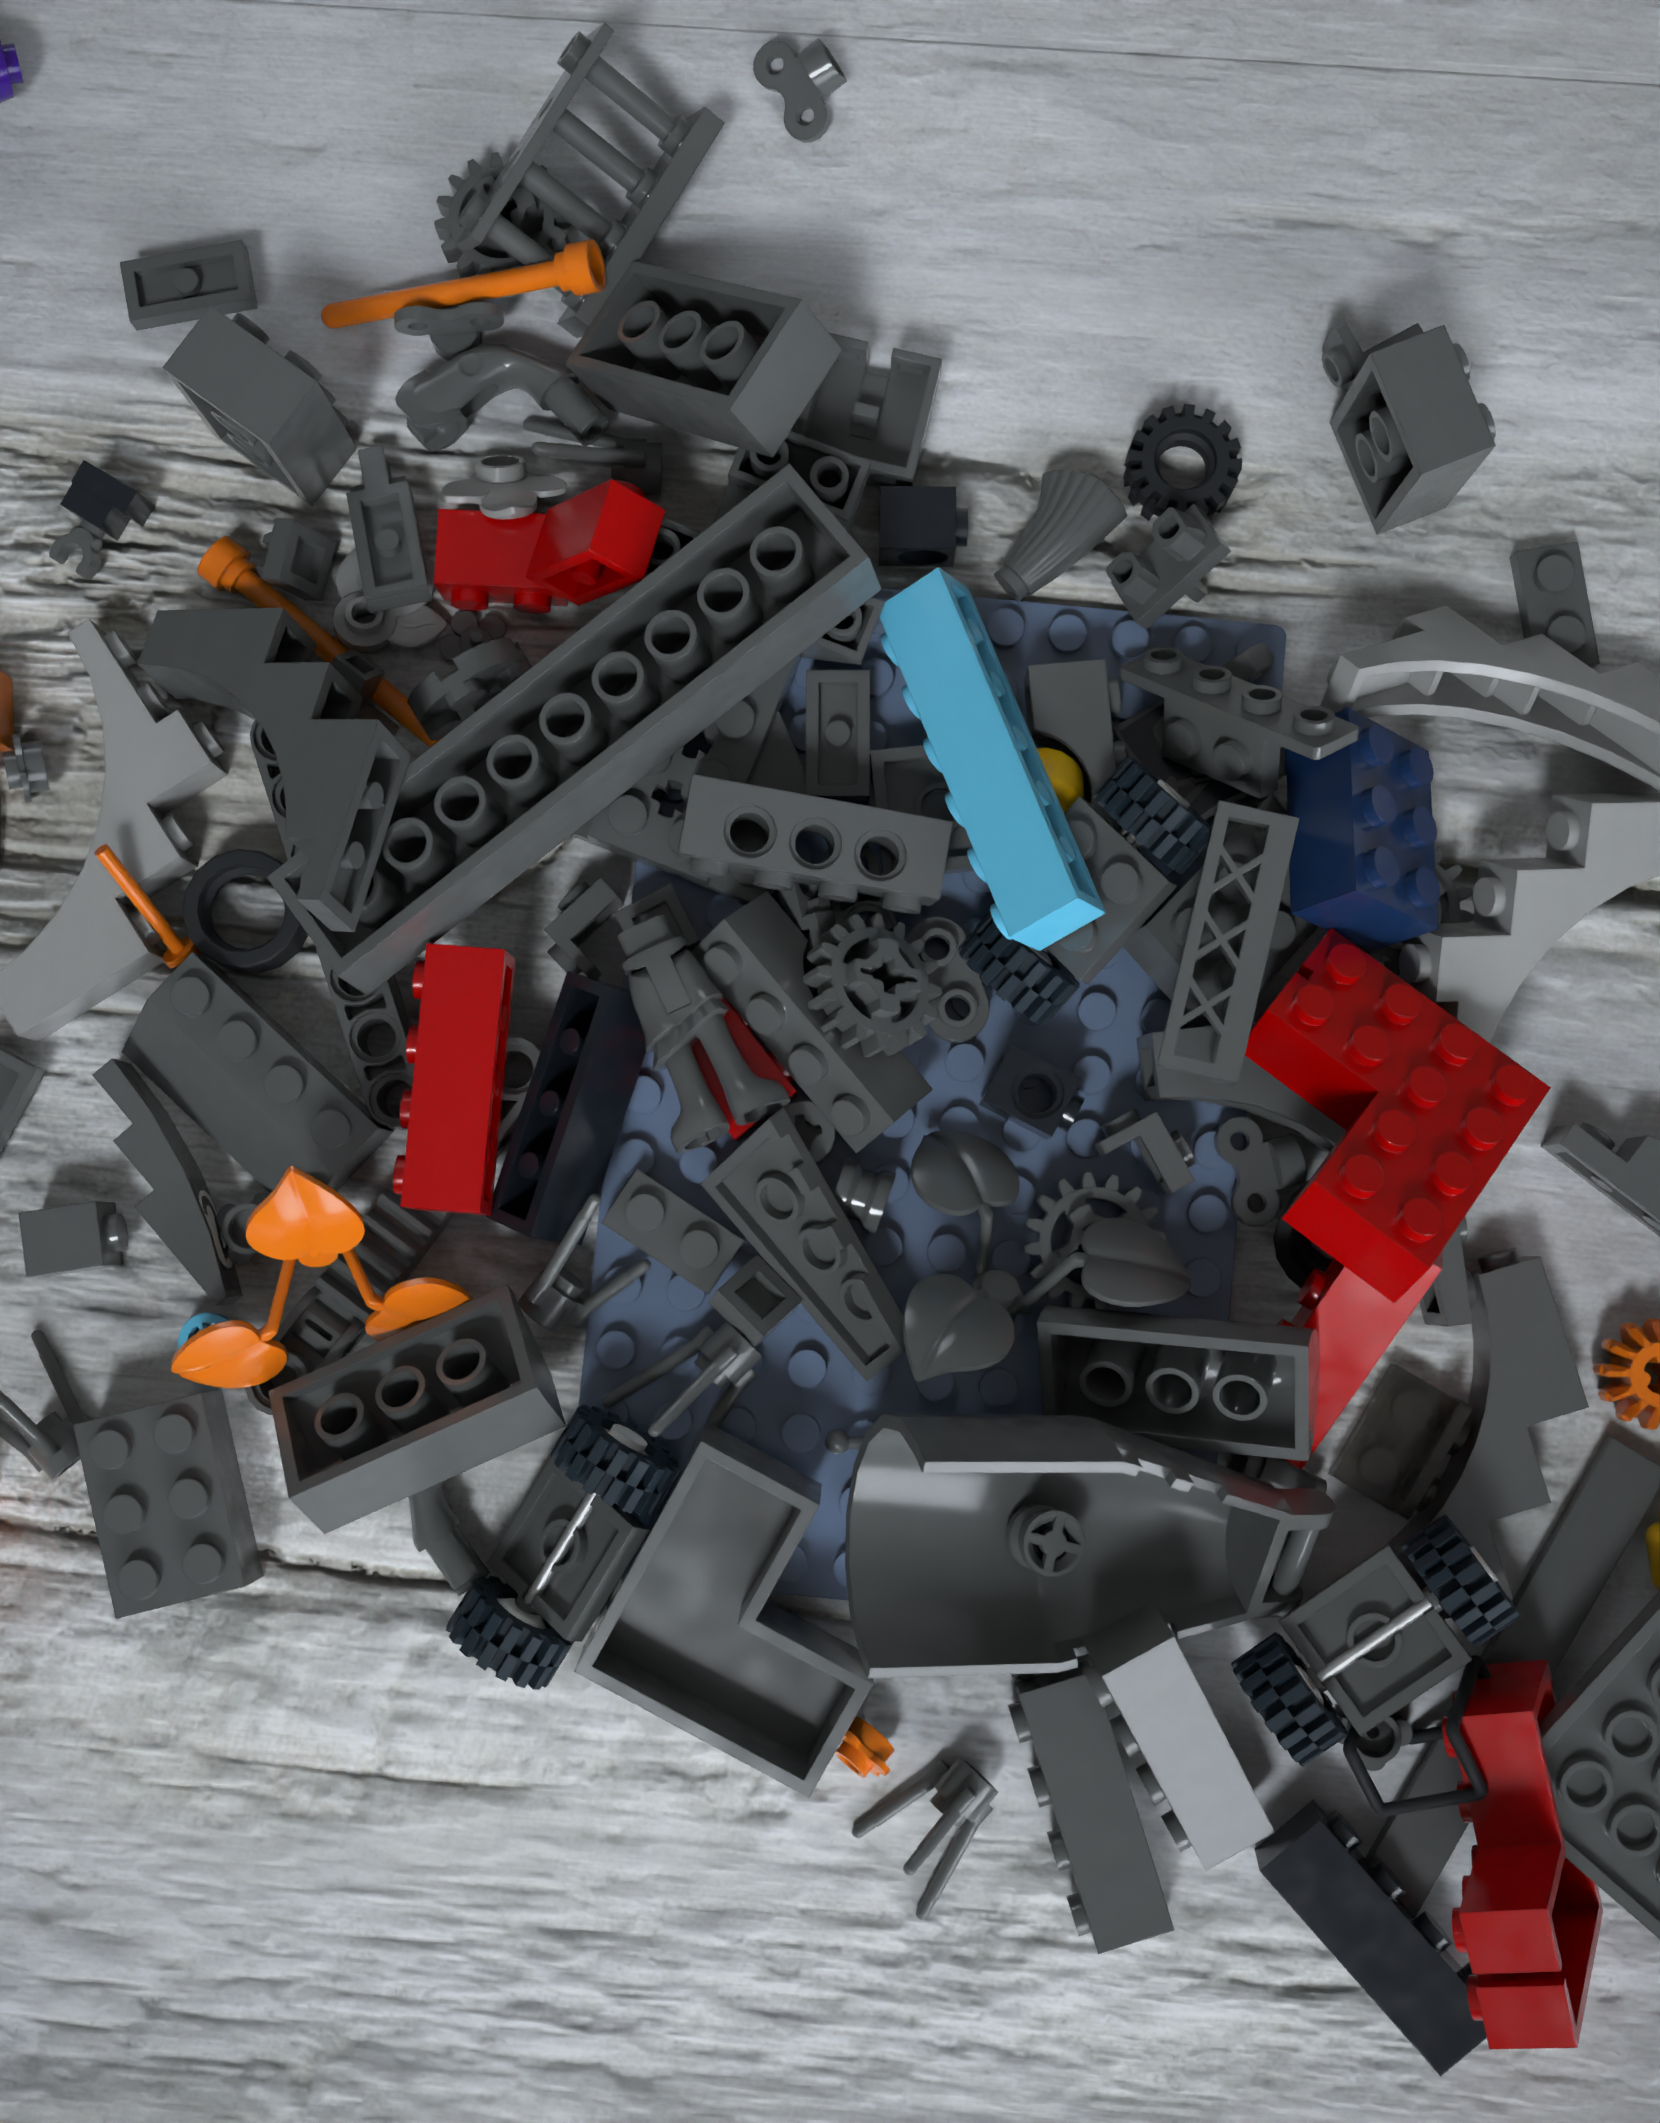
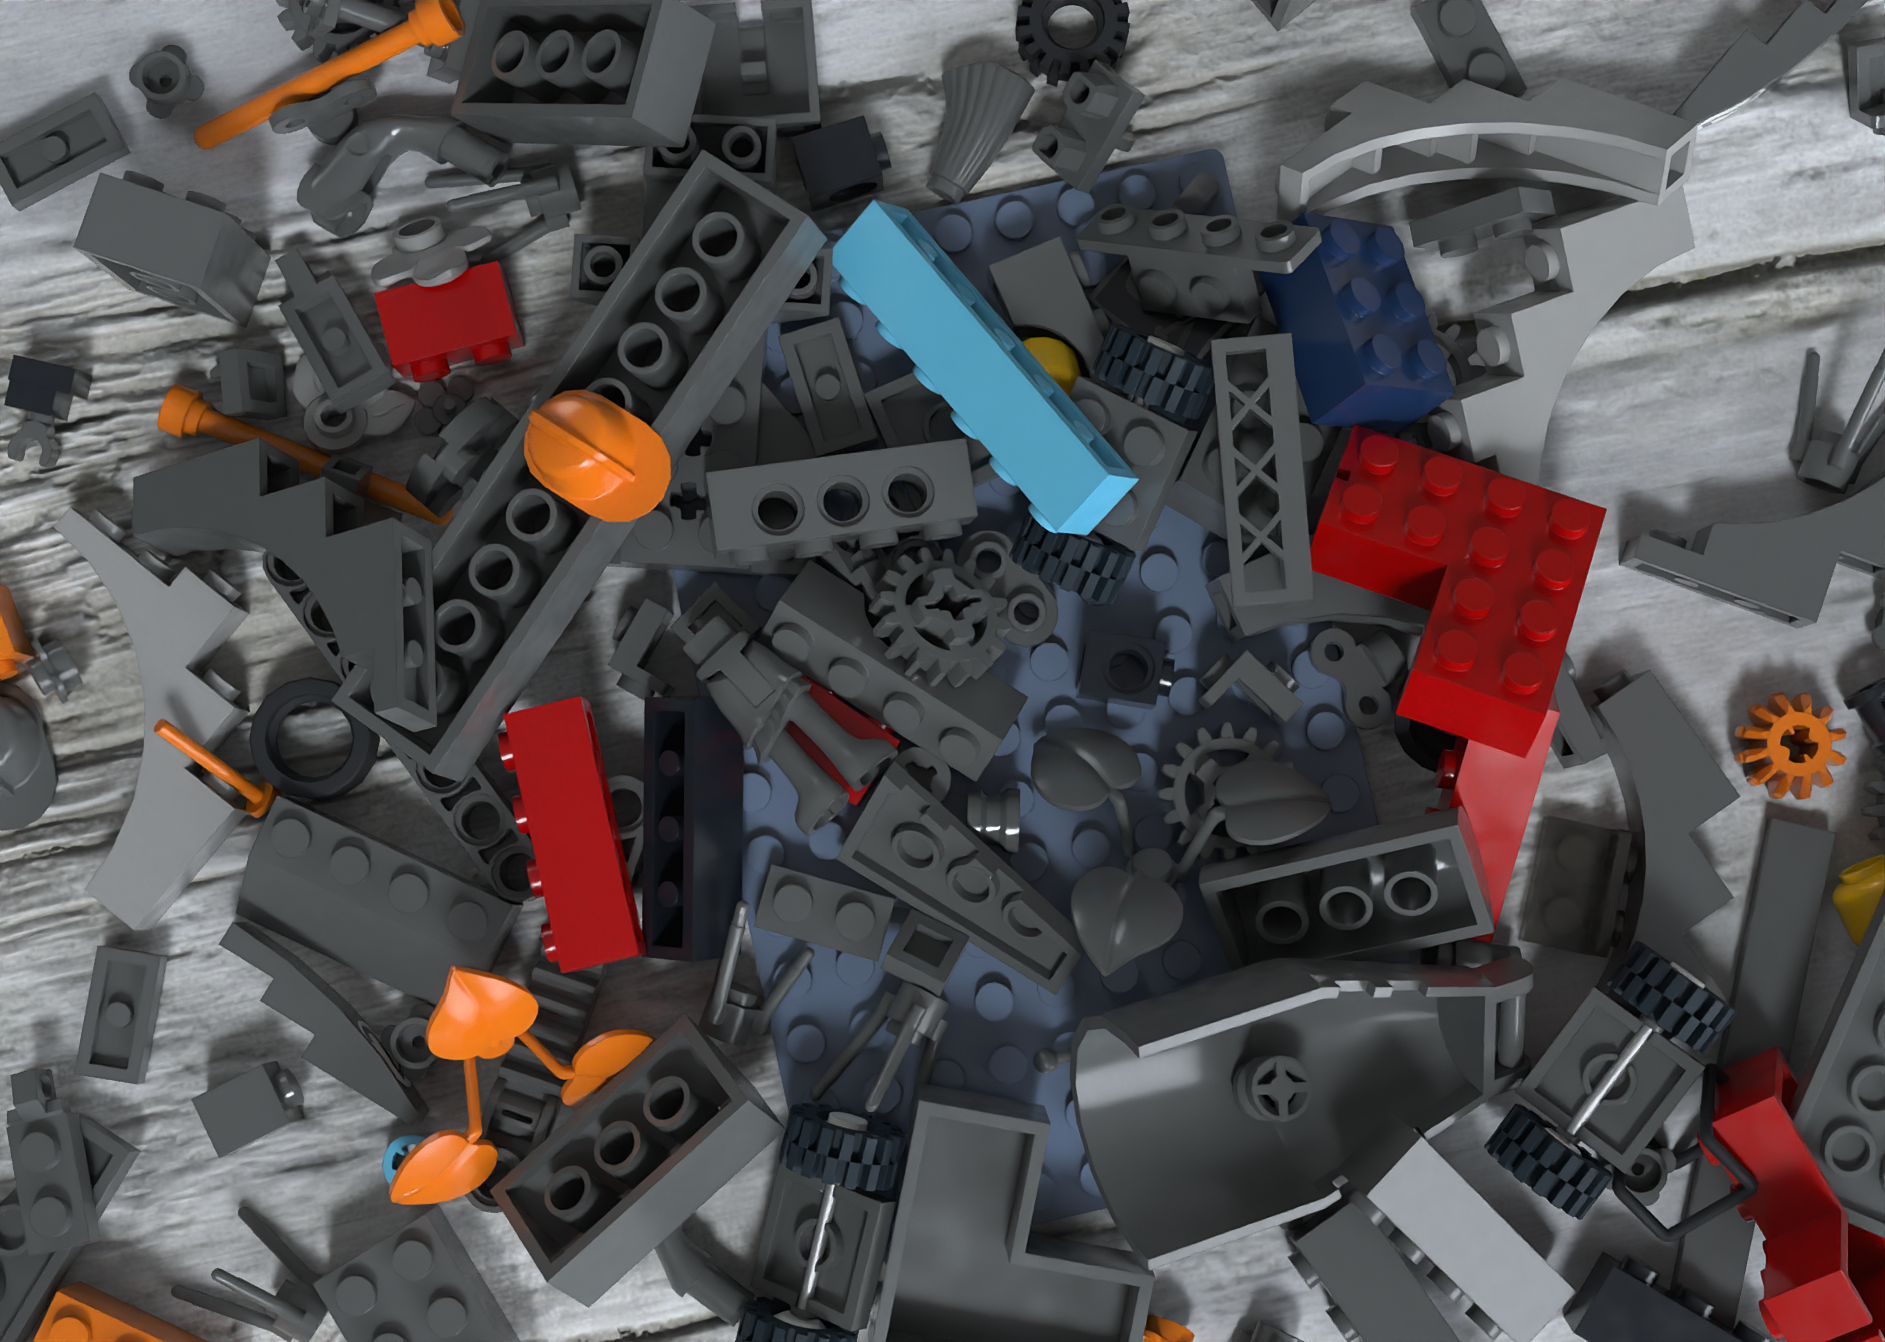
camera: 25 degrees left, 0 degrees up
red brick [526,479,666,606] -> none
none -> dark grey plate [129,45,204,119]
none -> orange piece [524,390,671,522]
none -> dark grey plate [1409,186,1556,258]

